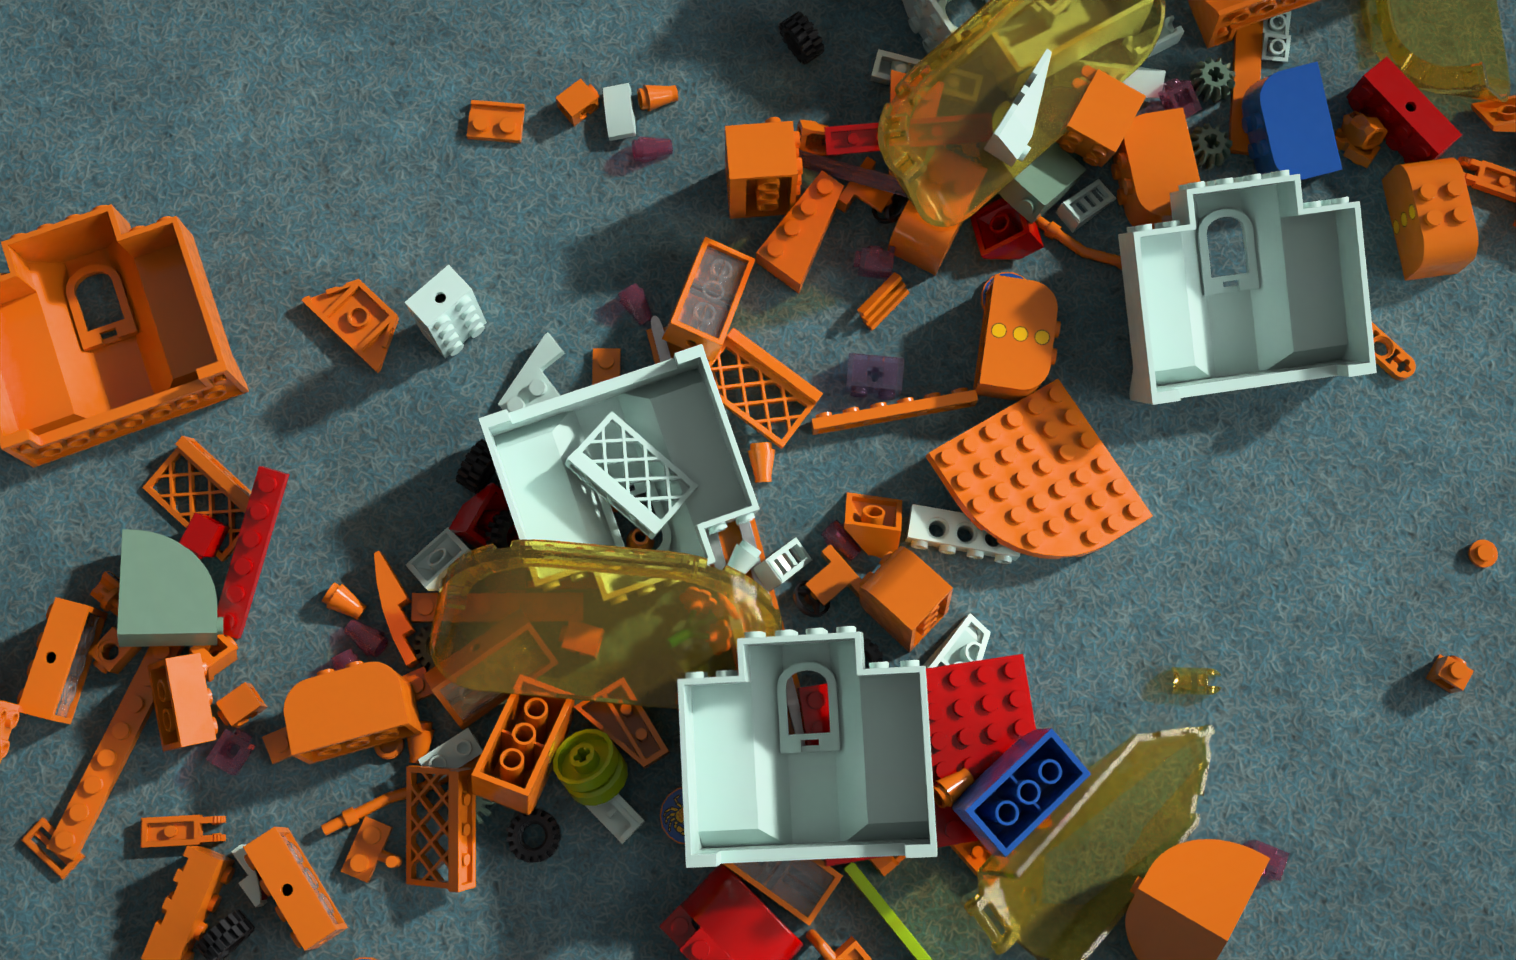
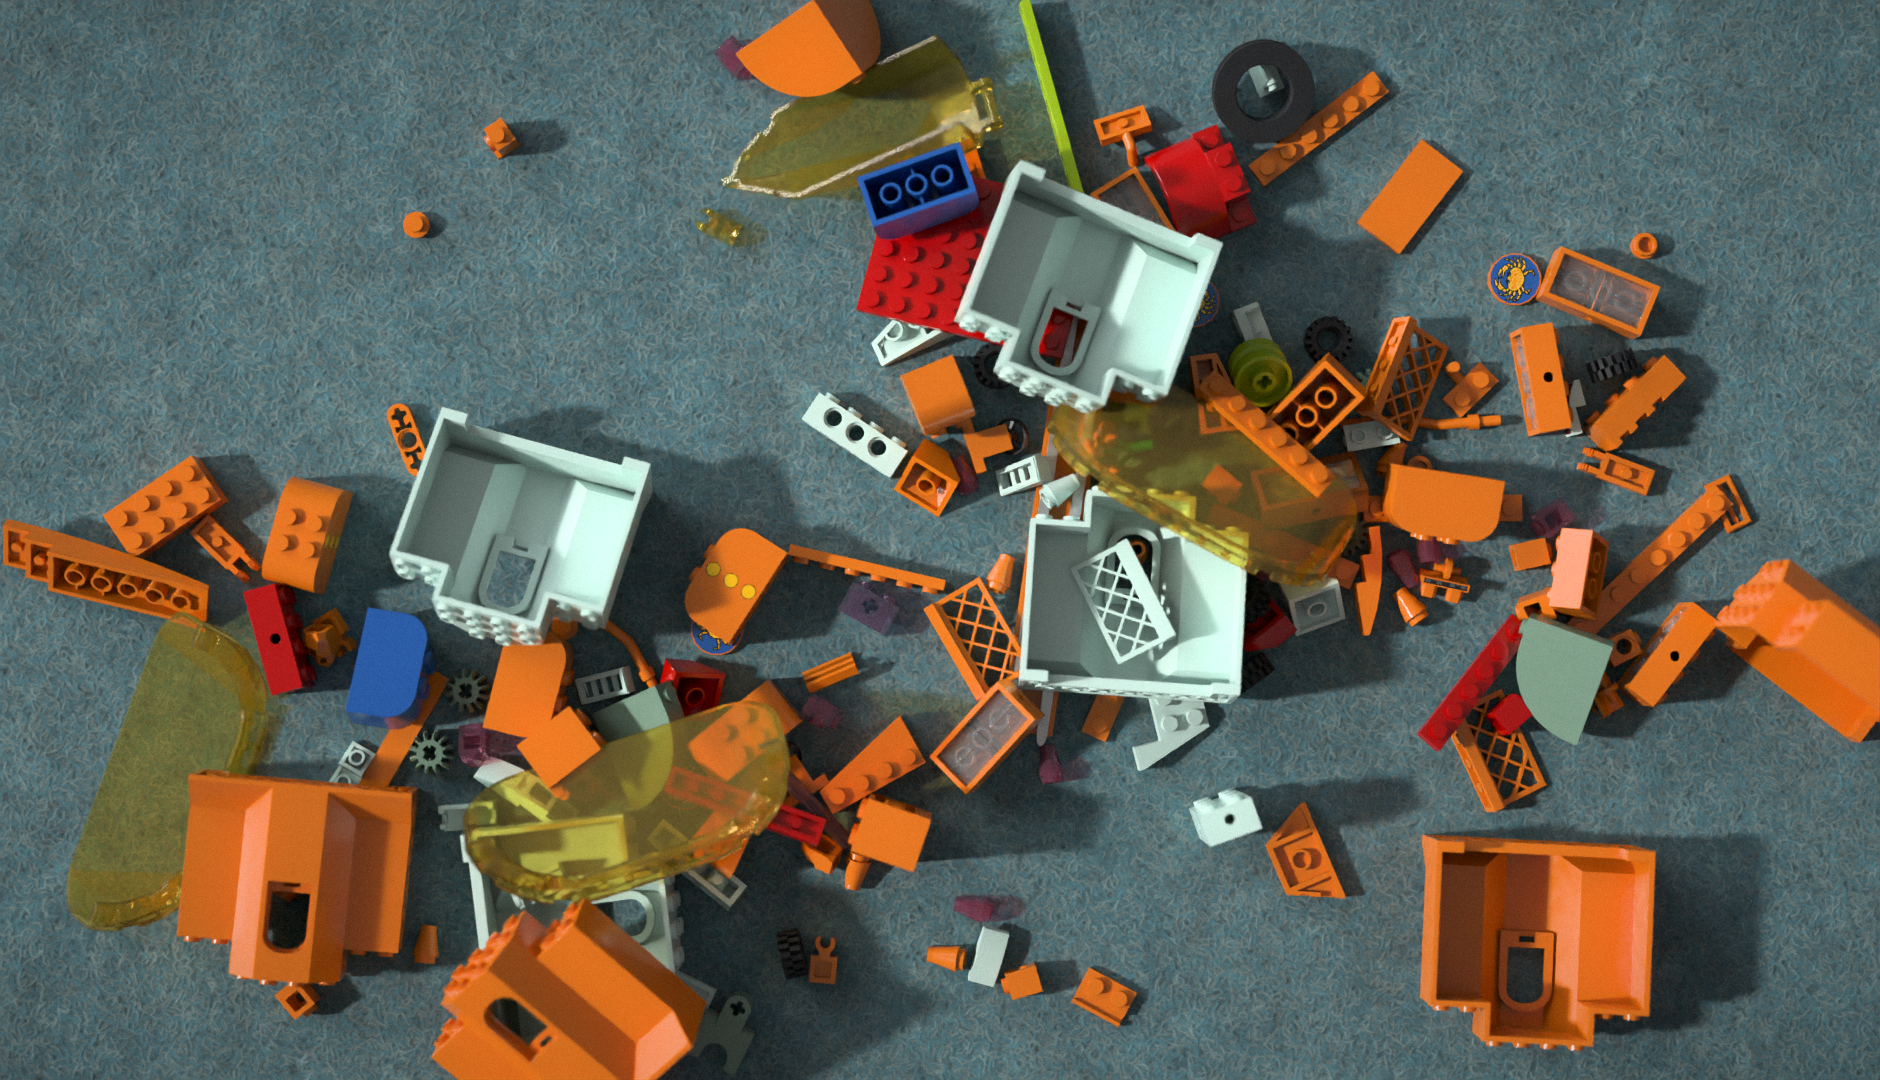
camera: 150 degrees left, 10 degrees up
orange plate [925,379,1153,559] -> none
orange cone [933,768,974,808] -> none
light aqua wedge [984,49,1052,167] -> none
none -> orange plate [809,936,838,984]
none -> orange plate [1195,370,1337,498]
none -> orange hips [1419,557,1470,604]

